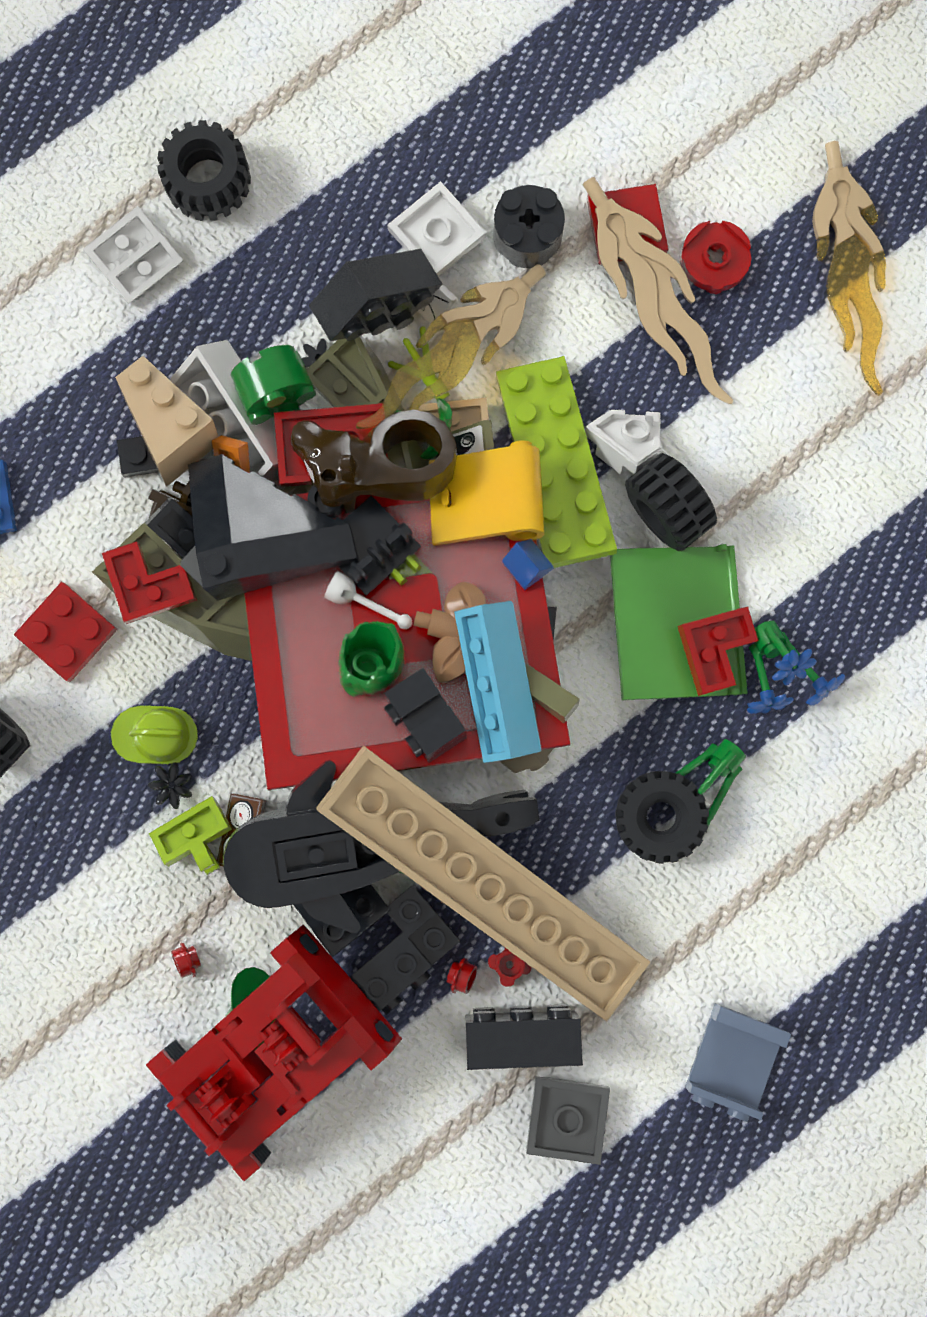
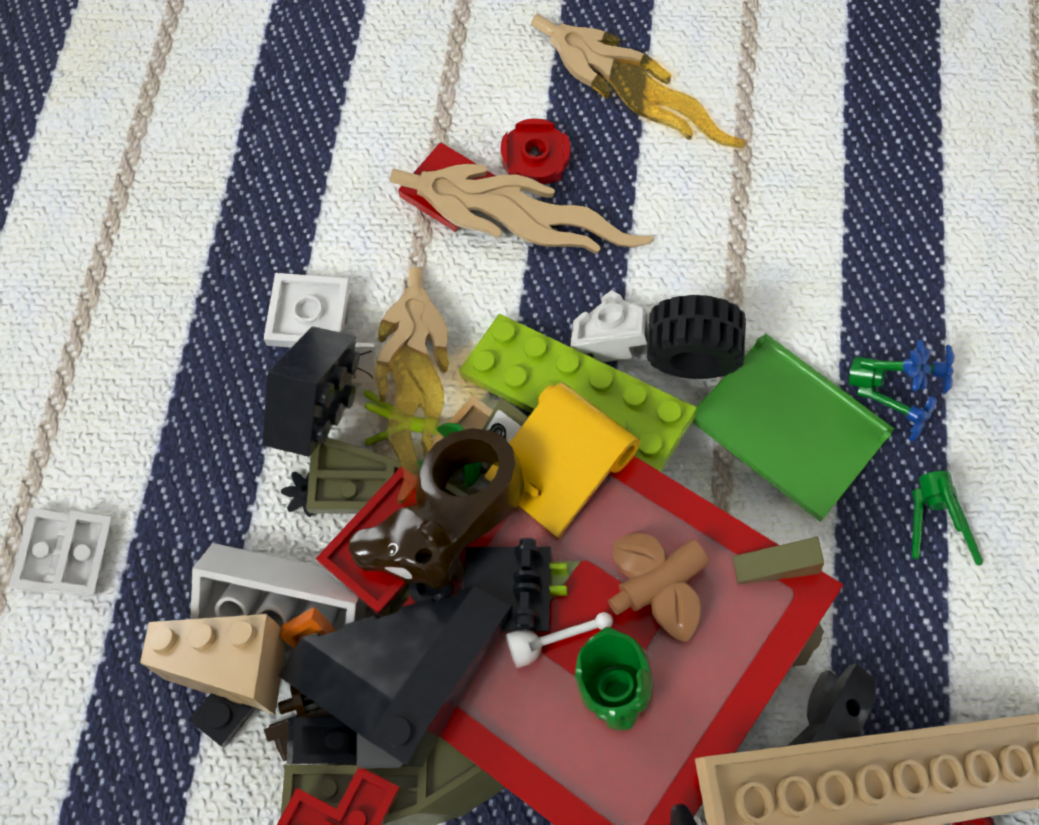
camera: 45 degrees left, 15 degrees down
black tyre [157,120,251,221] -> none
green brick [230,345,316,425] -> none
black brick [383,668,467,763] -> none
medium azure panel [454,601,541,763] -> none
black brick [493,185,565,268] -> none
blue slope [502,539,554,590] -> none
black tyre [615,771,709,864] -> none
red plate [677,606,758,696] -> none

